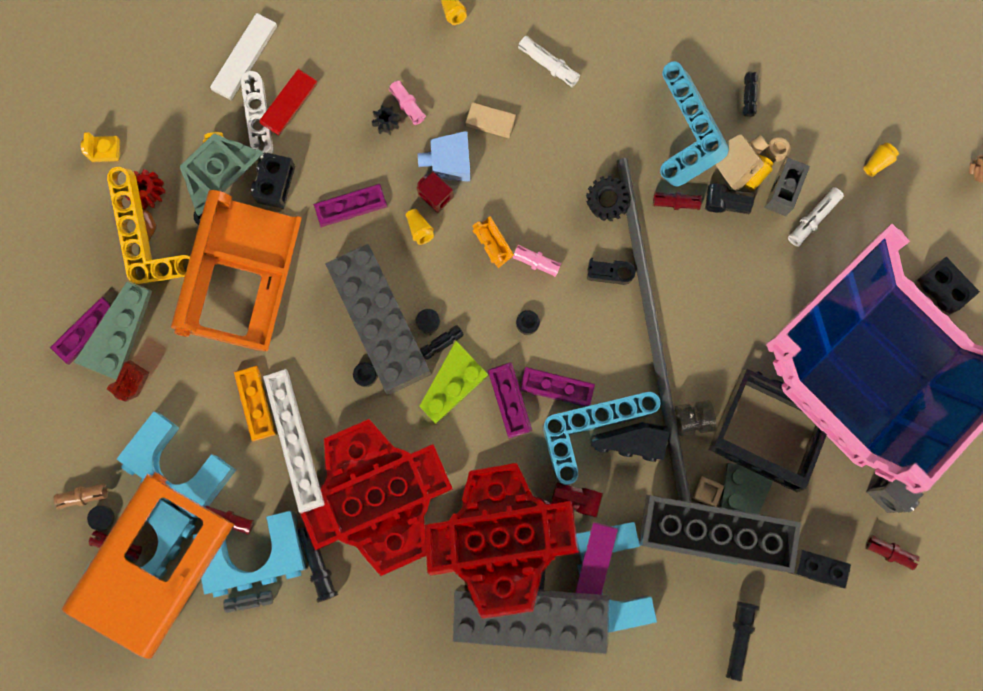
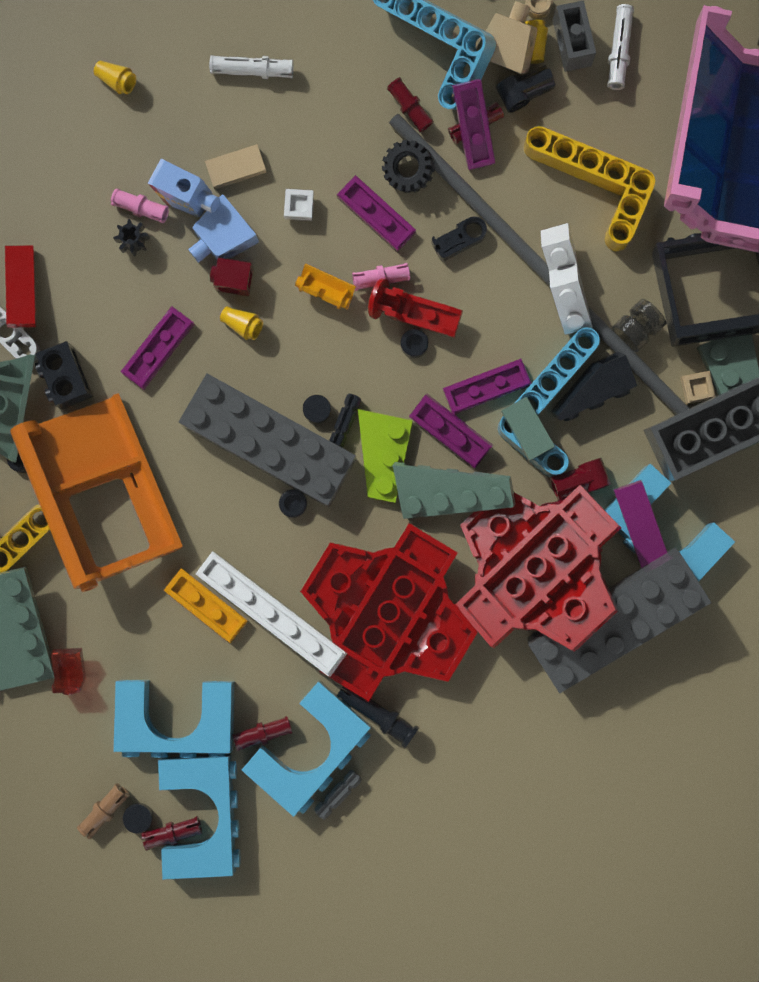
camera: 30 degrees left, 5 degrees up
orange piece [62,472,234,659] -> none
none -> light blue torso [148,159,220,217]
none -> white plate [284,189,314,221]
none -> magenta tile [337,175,416,252]
none -> red piece [368,278,463,338]
none -> dark red pin [387,77,434,133]
none -> sand green wing [393,462,516,519]
none -> magenta tile [452,79,496,170]
none -> sand green tile [501,397,555,461]
none -> yellow beam [524,126,655,251]
none -> white arch [541,223,592,335]

